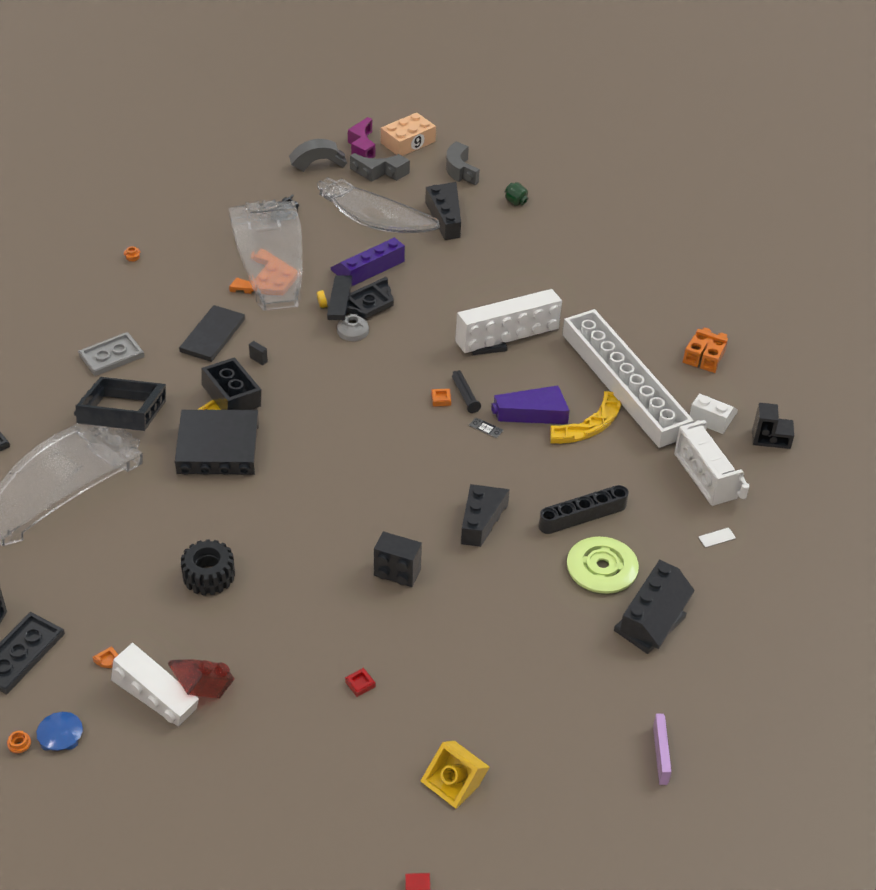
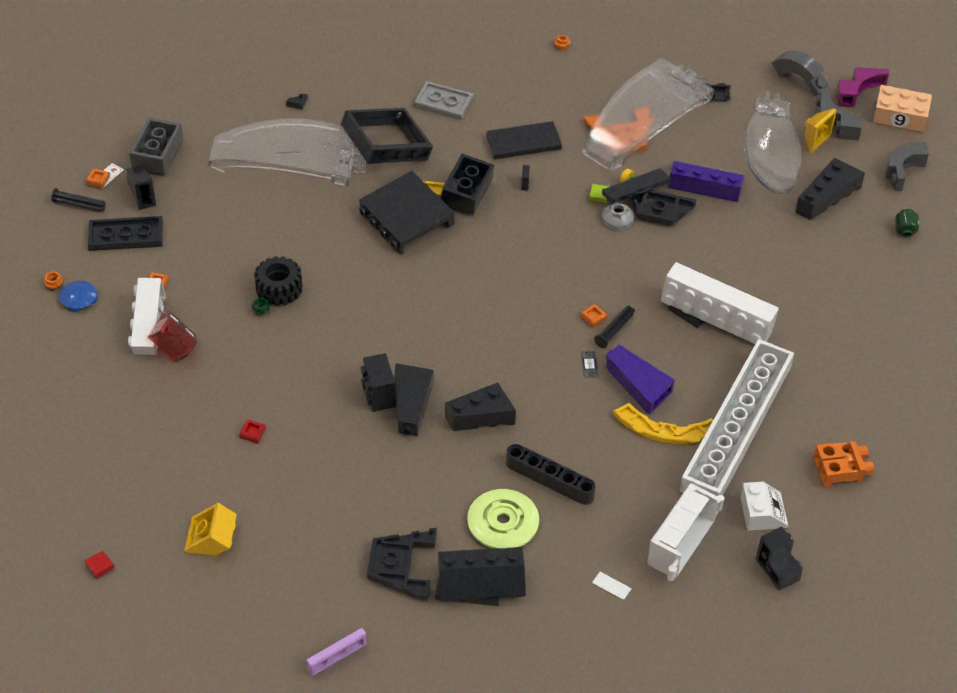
camera: 55 degrees right, 5 degrees up
none -> dark green plate [251,297,270,315]
none -> black wing [367,528,437,601]
none -> black slope [395,363,434,436]
none -> lime tile [589,184,610,203]
none -> yellow slope [804,108,837,153]

